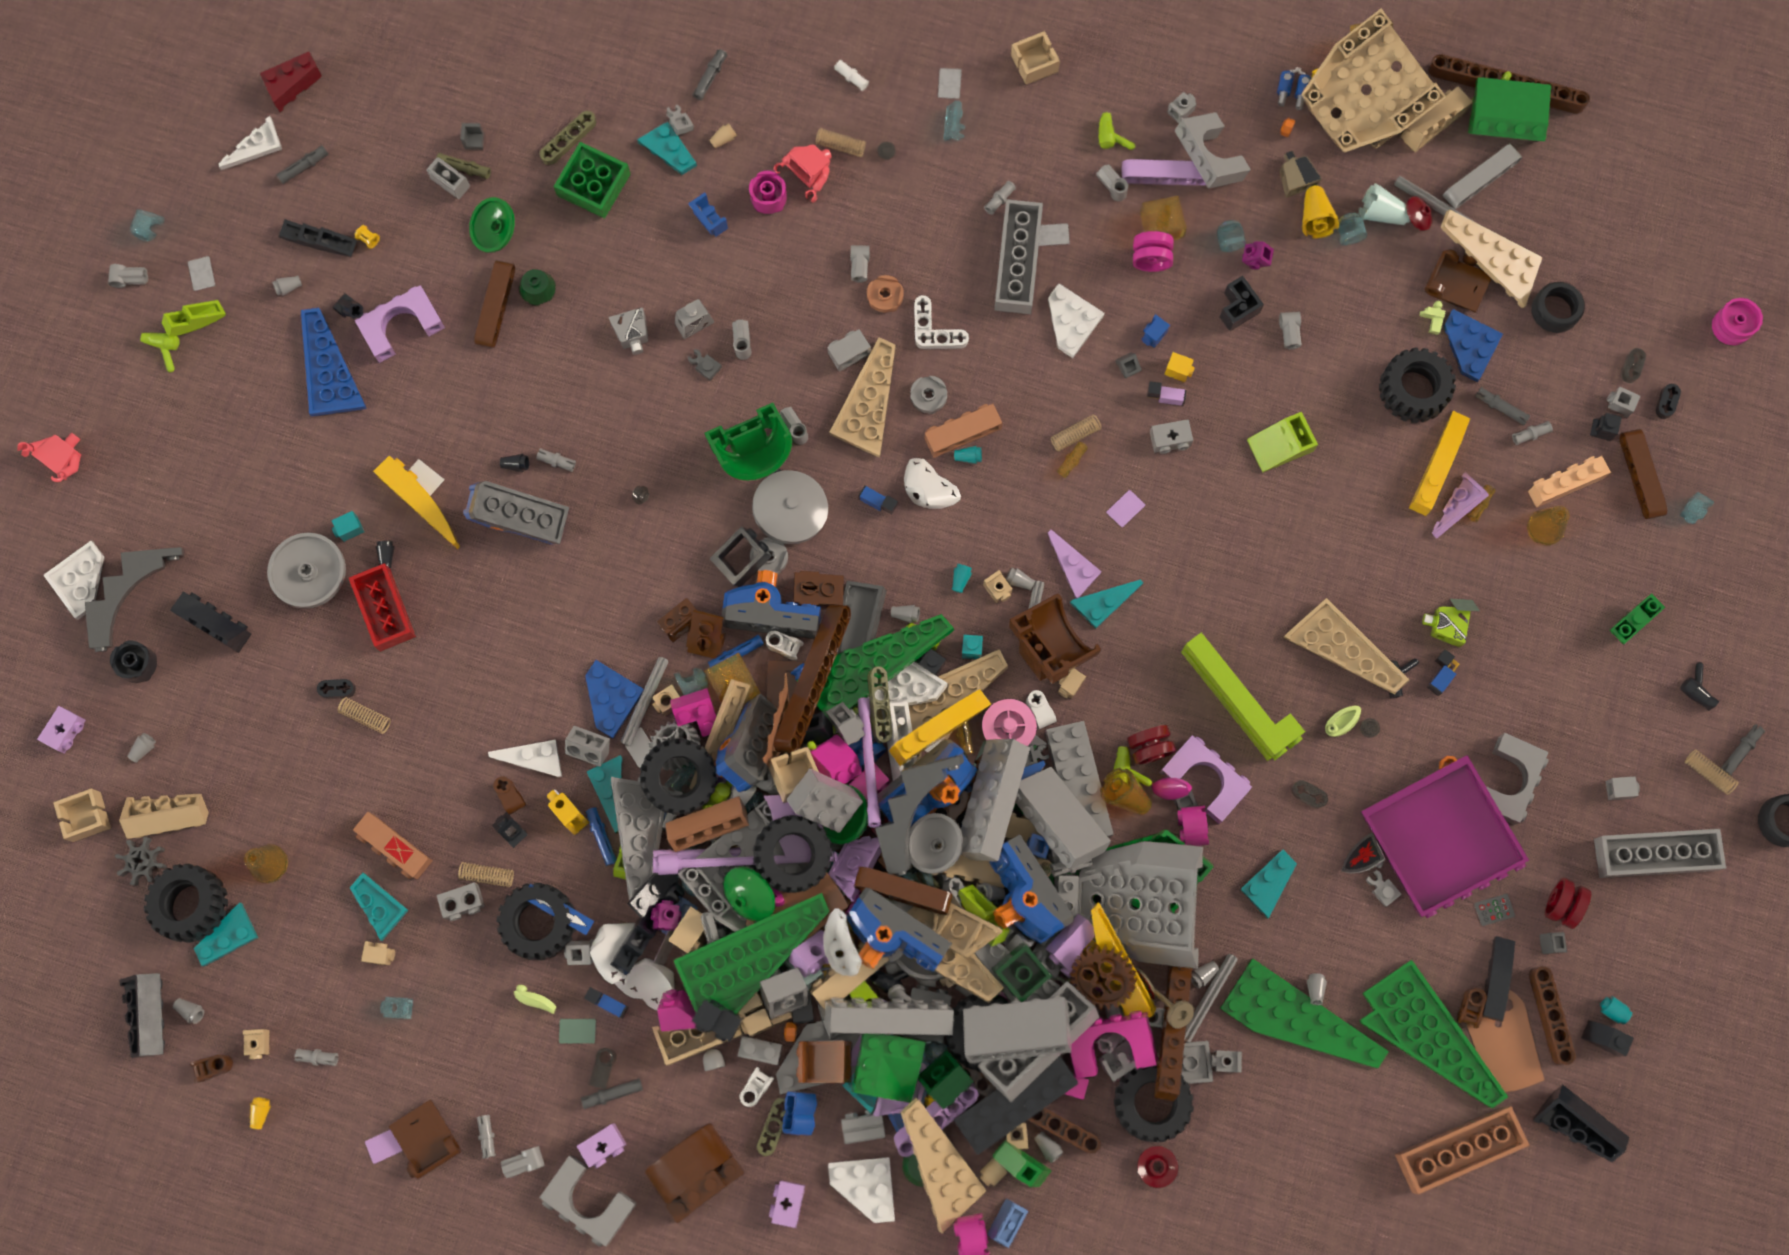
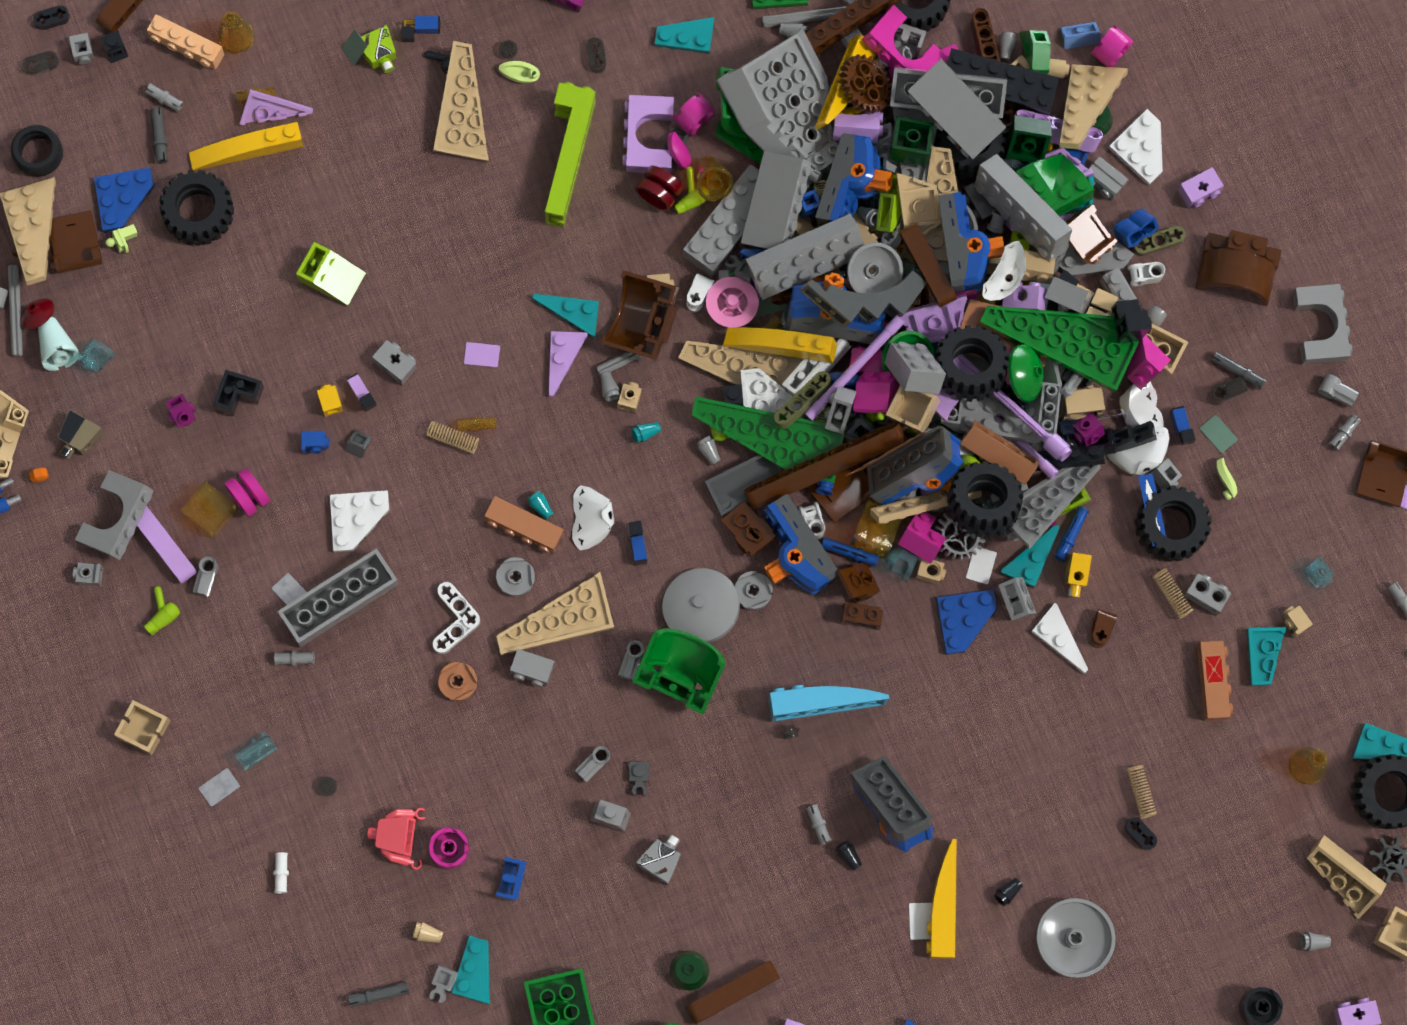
camera: 140 degrees left, 0 degrees up
black wedge [170,591,252,653] -> none
teal brick [331,511,365,542] -> none
red brick [349,563,416,652] -> none
black window [492,812,528,848] -> none
lavender brick [577,1124,627,1168] -> none
light grey axle [621,657,668,746] -> none
black window [710,526,772,587] -> none
orange tile [784,1022,797,1042] -> none
tan piece [816,128,865,157] -> none
light grey piece [851,245,870,283] -> none
teal brick [962,635,983,660] -> none
dark tan piece [1135,968,1194,1028] -> none
clear light blue helmet [1216,220,1246,252] -> none
light grey piece [1279,312,1301,350] -> none
yellow cone [1302,185,1339,239] -> none
none -> medium azure slope [768,685,889,722]

